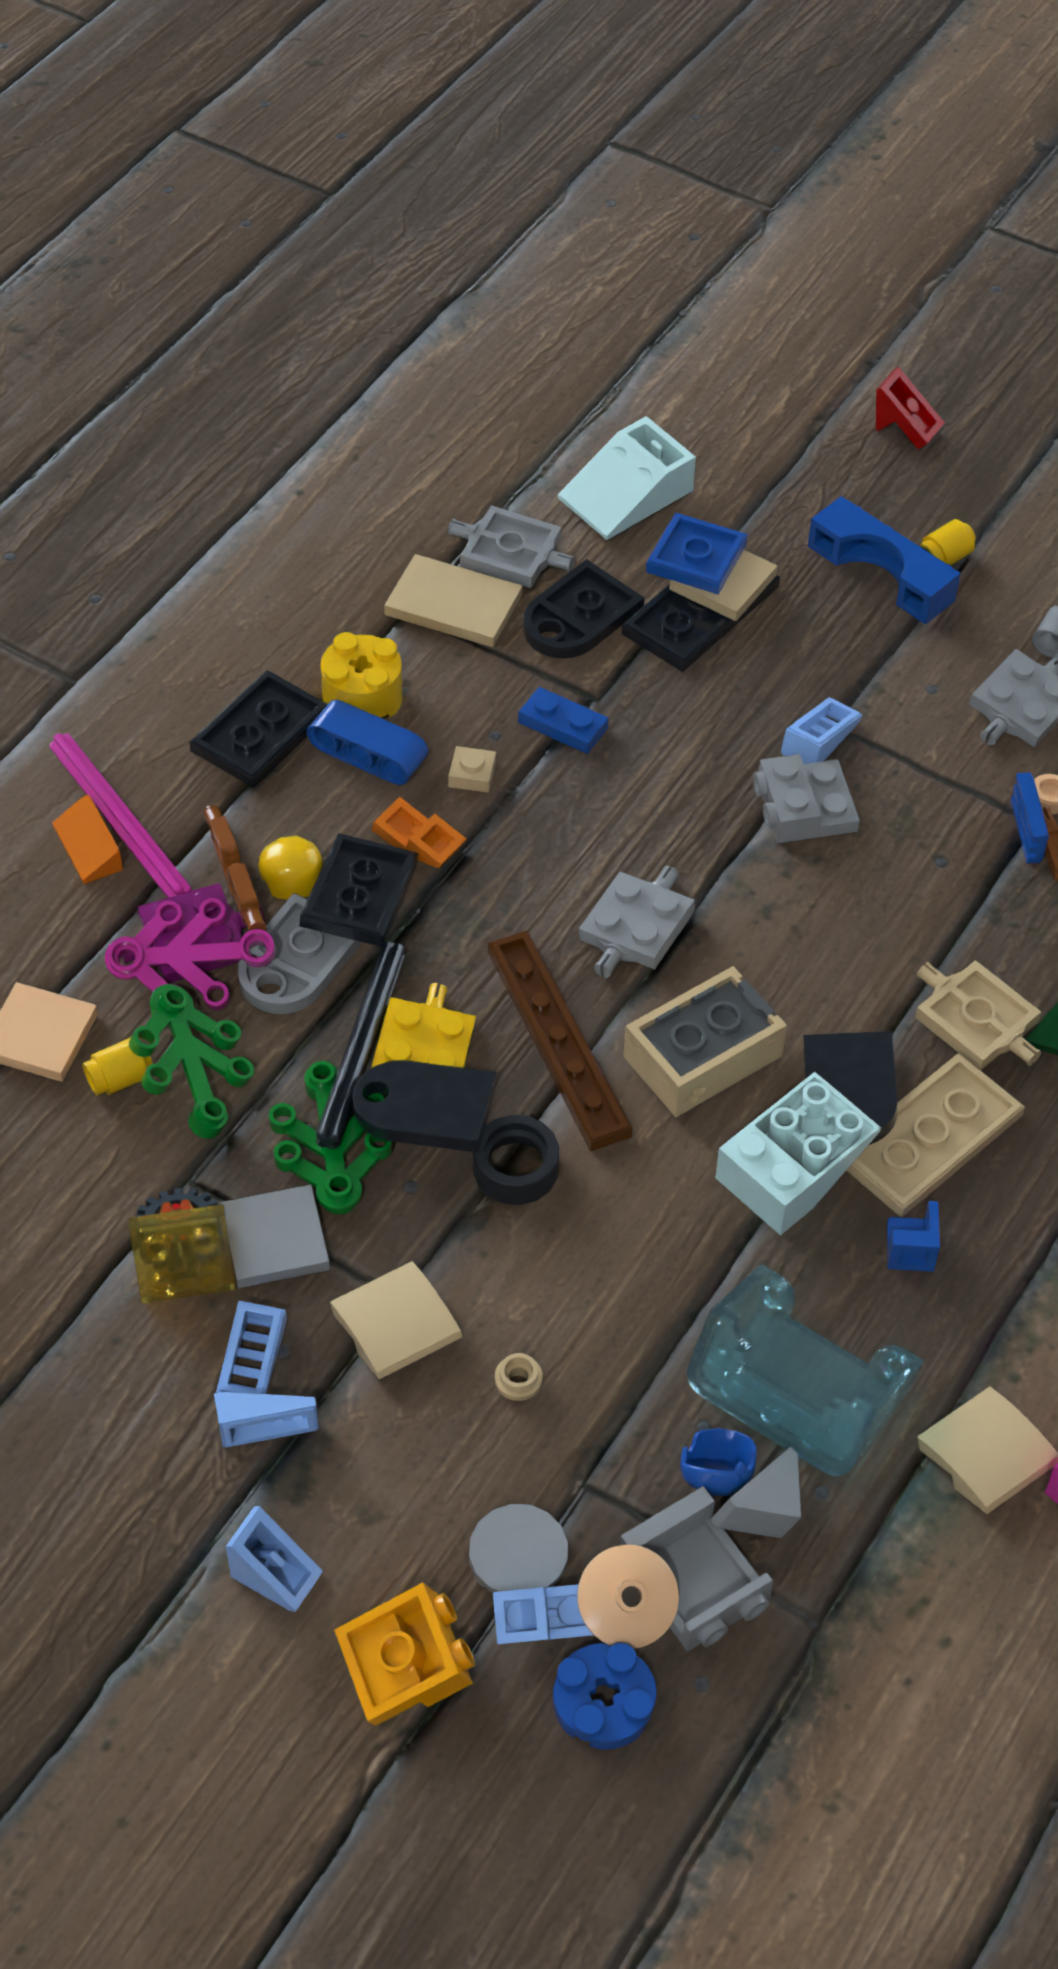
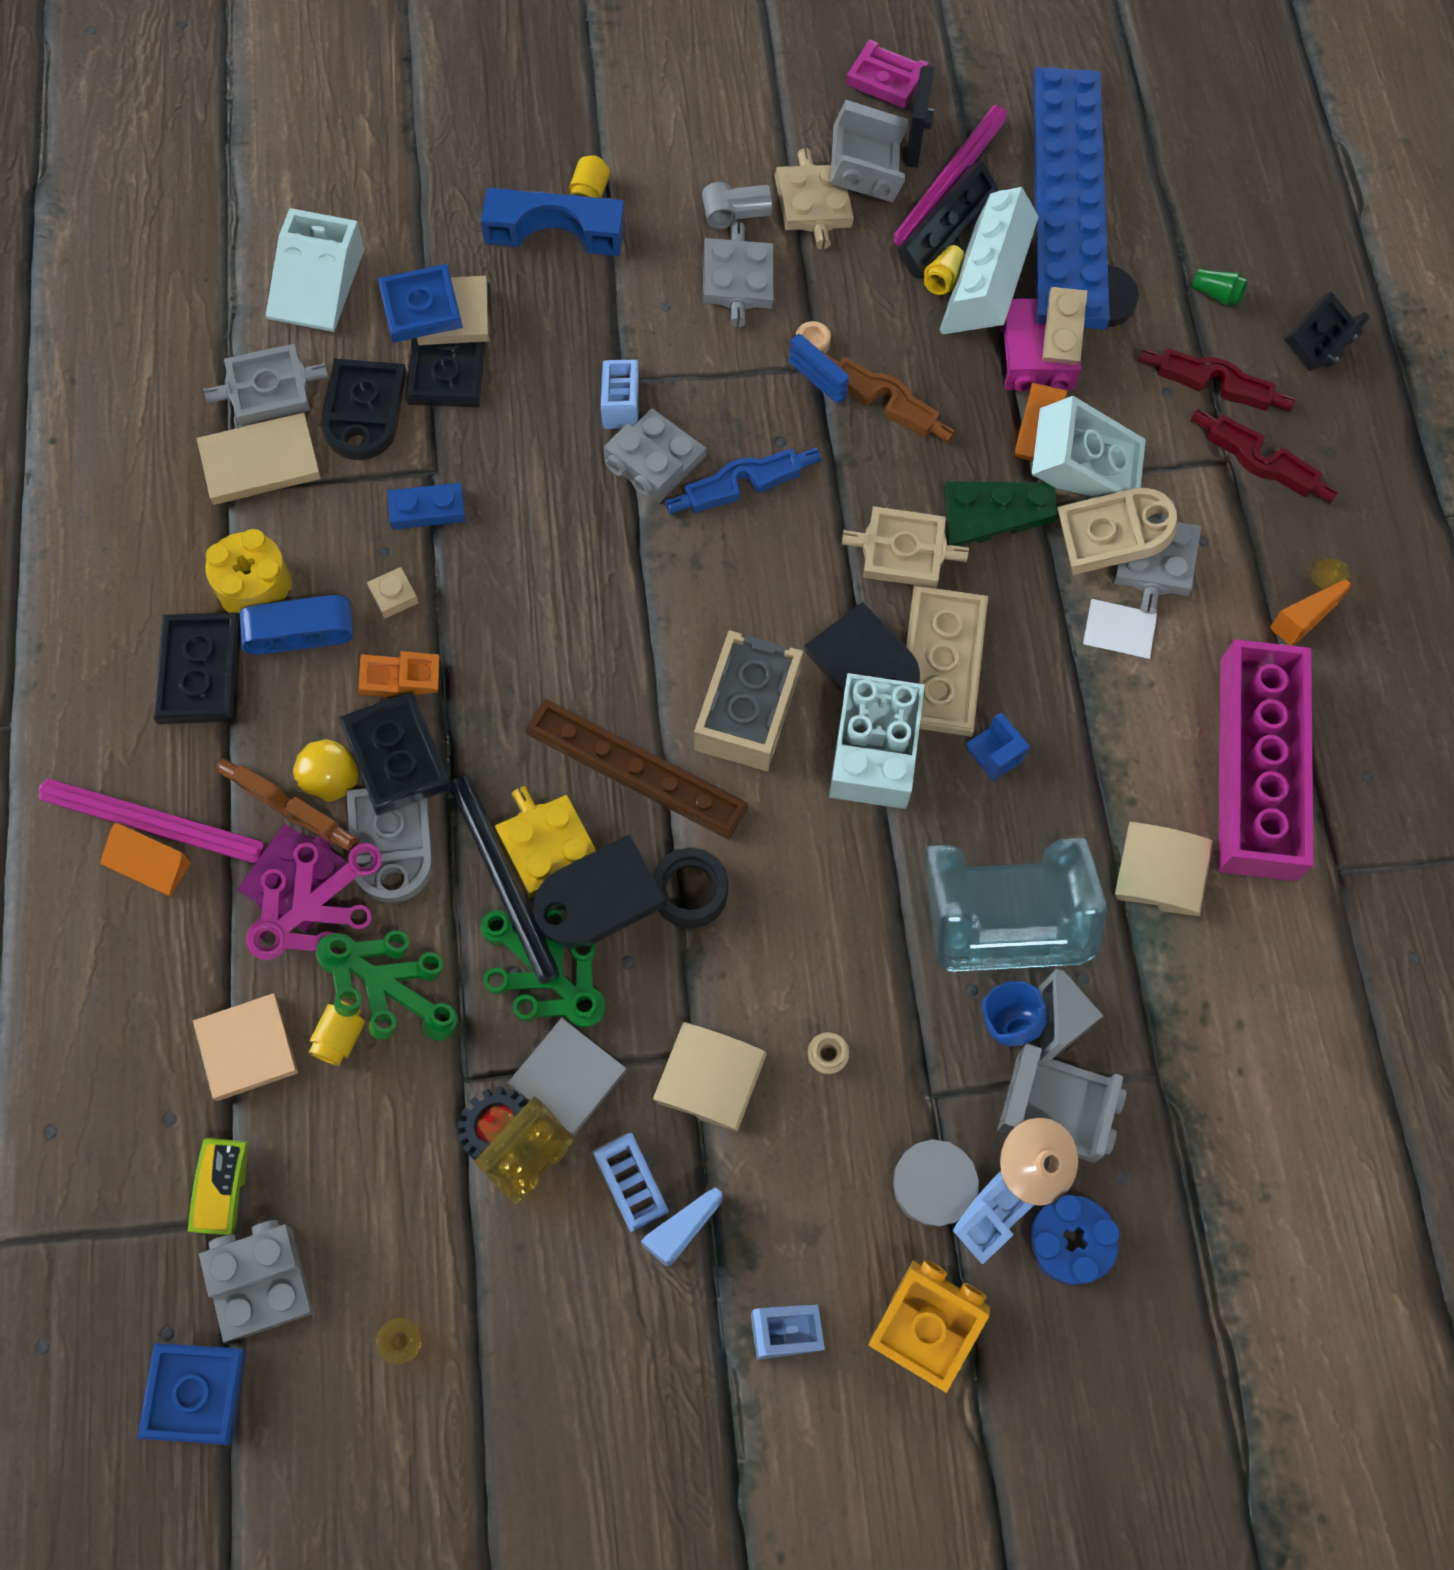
camera: 40 degrees left, 15 degrees up
light grey plate [579,866,695,978] -> none
red slope [876,367,945,449] -> none
none -> blue piece [665,447,821,515]

